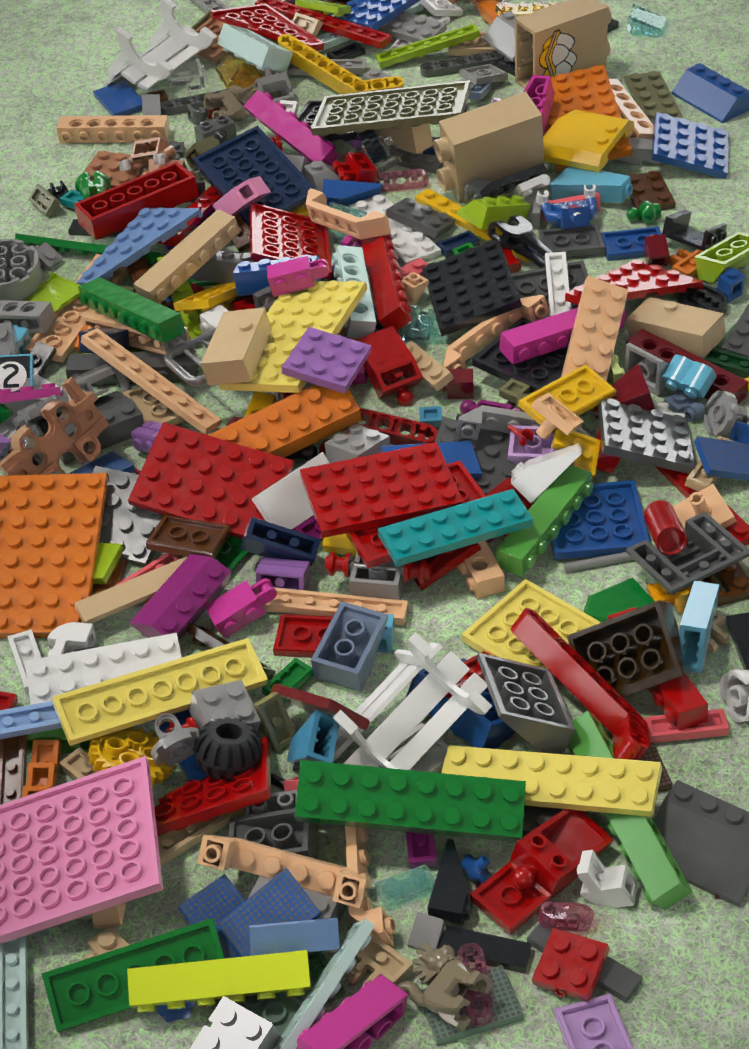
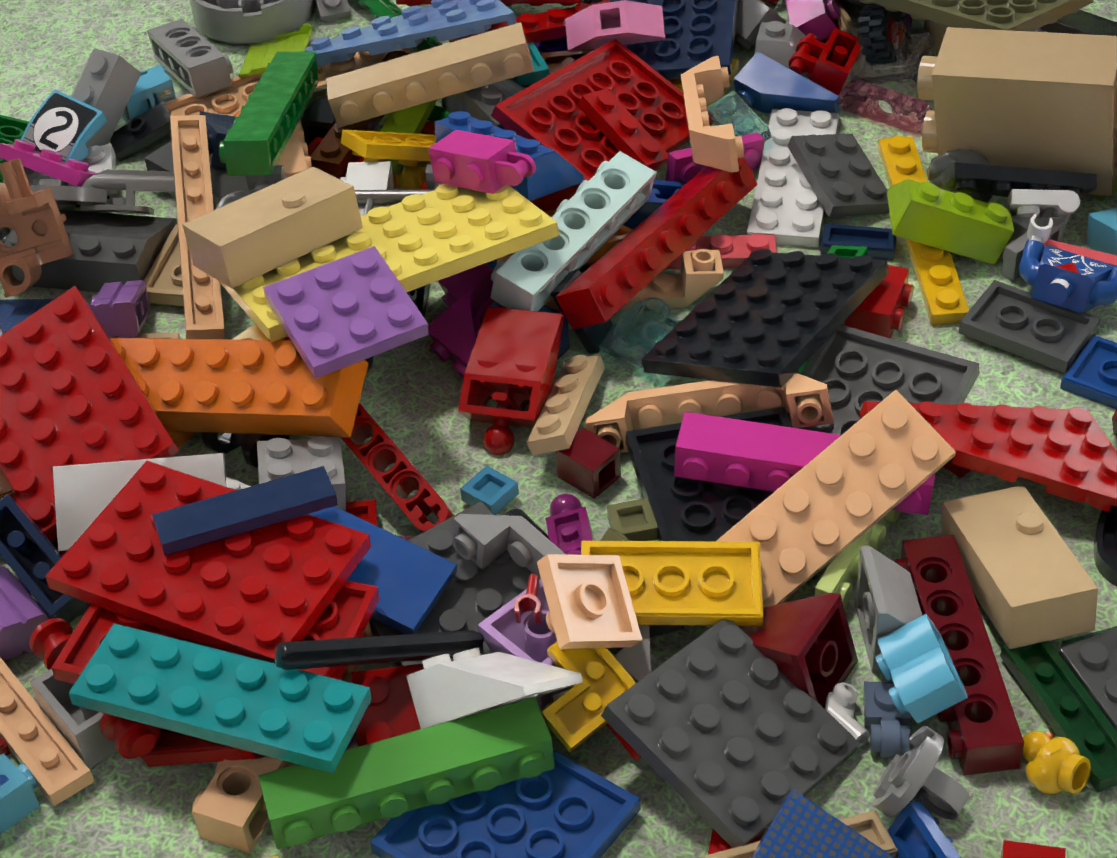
camera: 40 degrees right, 0 degrees up
black piece [488,215,570,268] -> none
white plate [545,252,572,316] -> none
none -> dark blue tile [152,466,338,555]
none -> black axle [275,630,484,670]
none -> red plate [578,88,669,171]

